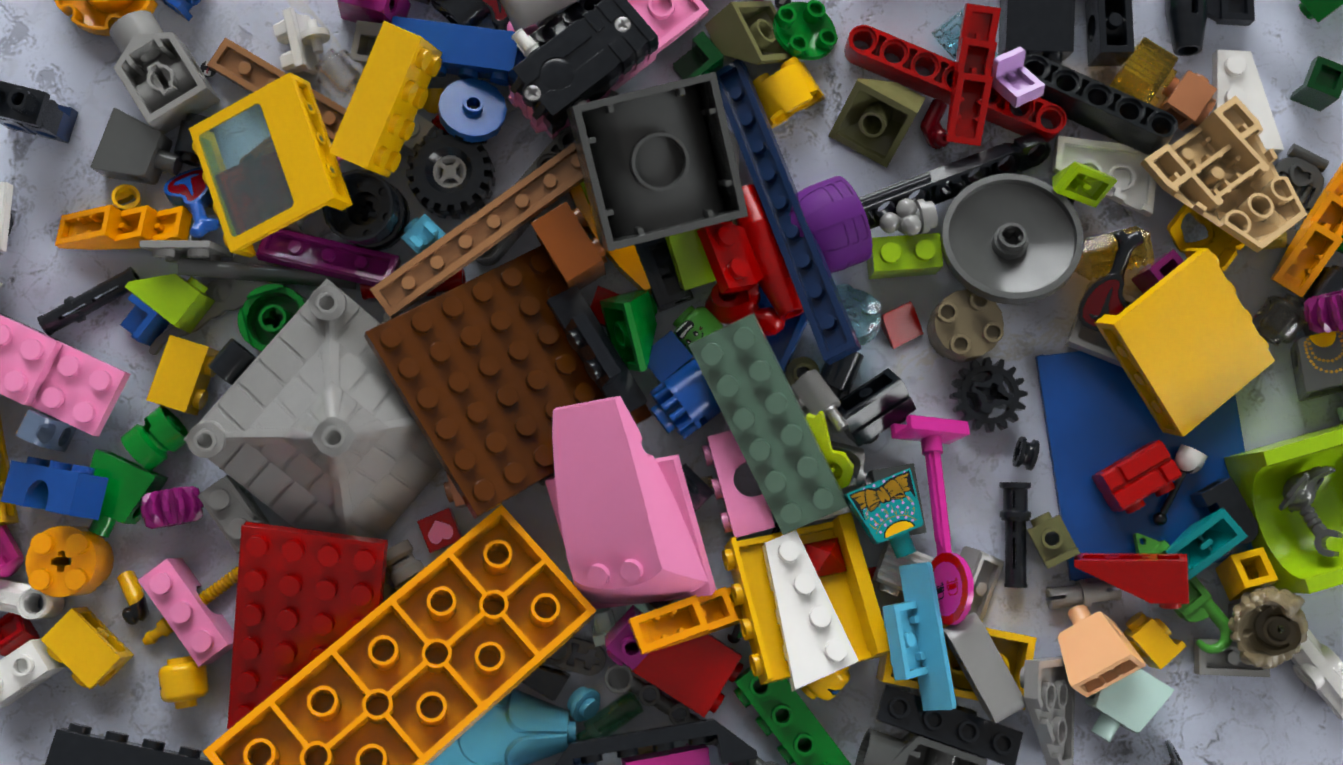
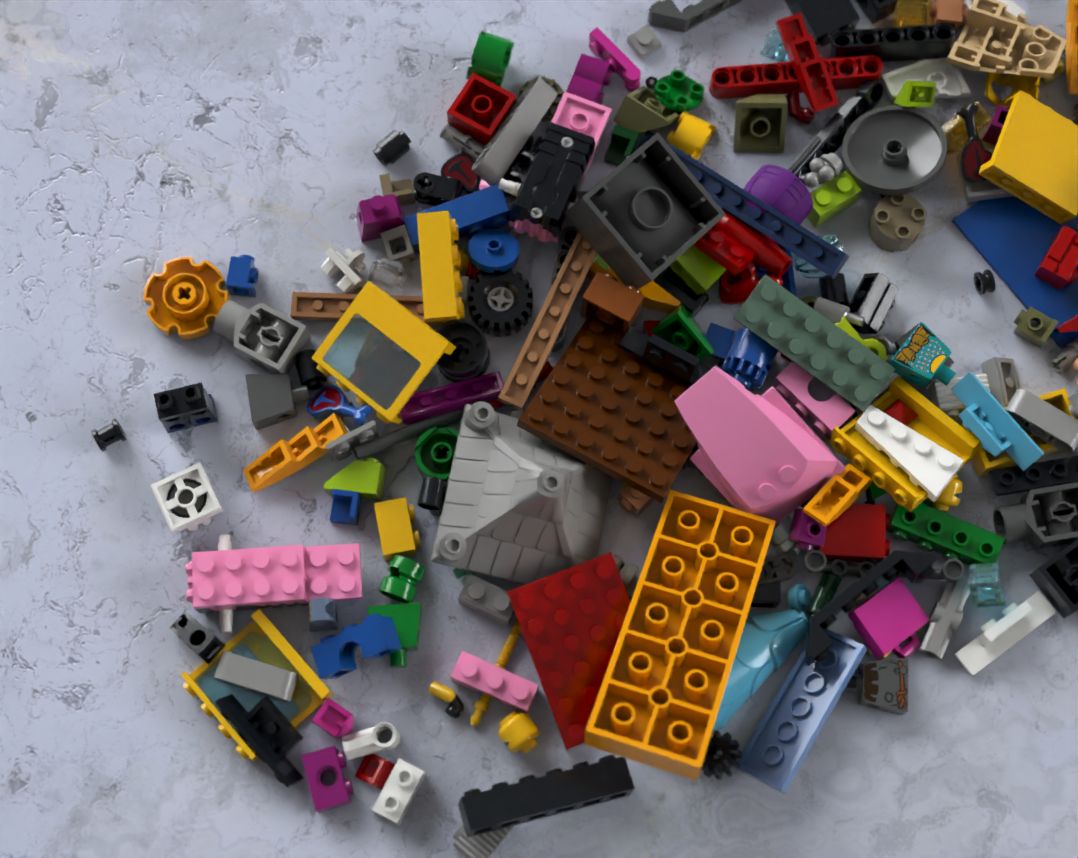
camera: 30 degrees left, 10 degrees down
light orange brick [25,526,114,597] -> none
black pin [37,267,140,336] -> none
yellow brick [40,607,134,689] -> none
yellow hinge [111,184,141,210] -> none
magenta gear [141,486,204,529] -> none
medium azure brick [401,214,446,255] -> none
red tile [417,508,463,553] -> none
bright green head [672,305,723,357] -> none
slope [877,301,924,349] -> none
dark pink piece [890,415,974,625] -> none
black gear [949,357,1028,433] -> none
lavender bracket [991,47,1045,108] -> none
black pin [999,482,1031,588] -> none
dark grey piece [1275,143,1329,211] -> none

